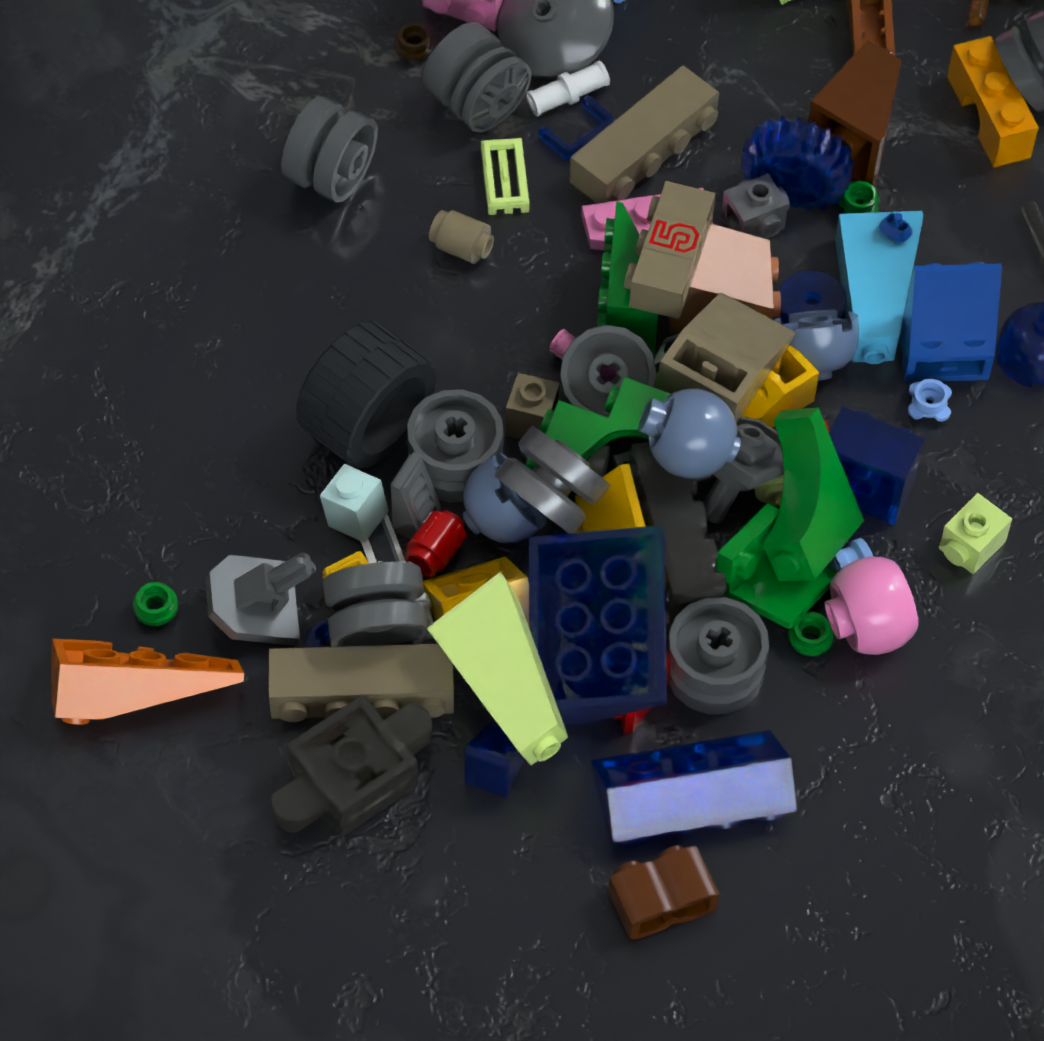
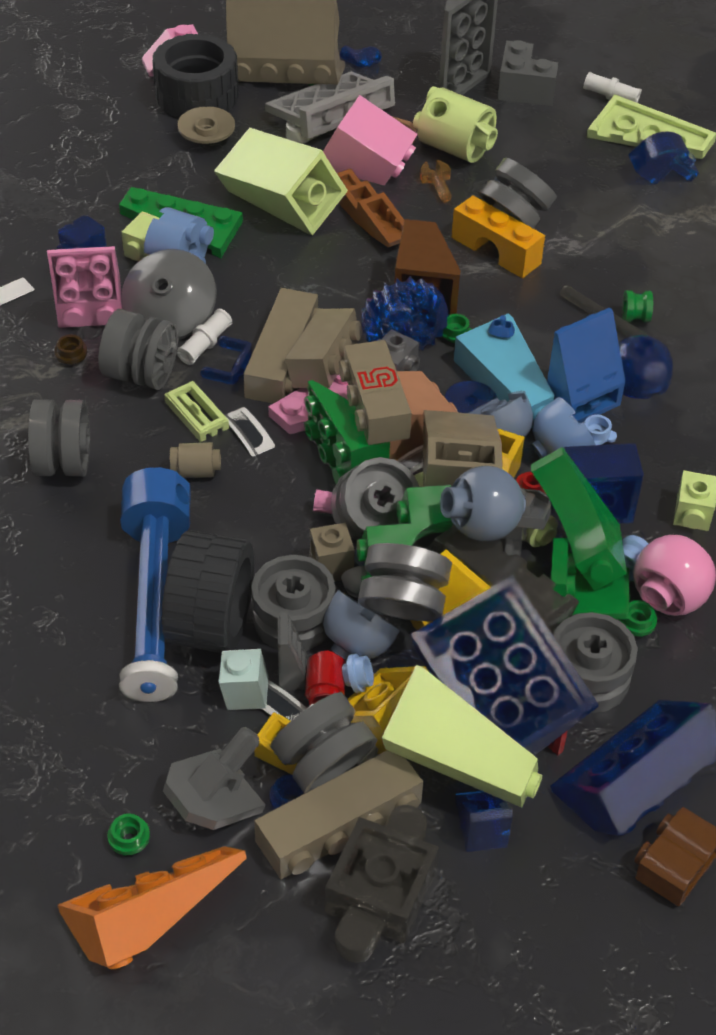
camera: 30 degrees left, 10 degrees down
none -> blue piece [119,467,191,703]
none -> sticker [225,407,275,456]
none -> dark tan brick [285,308,362,388]
none -> light blue plate [342,654,374,693]
none -> medium blue cylinder [531,397,597,465]

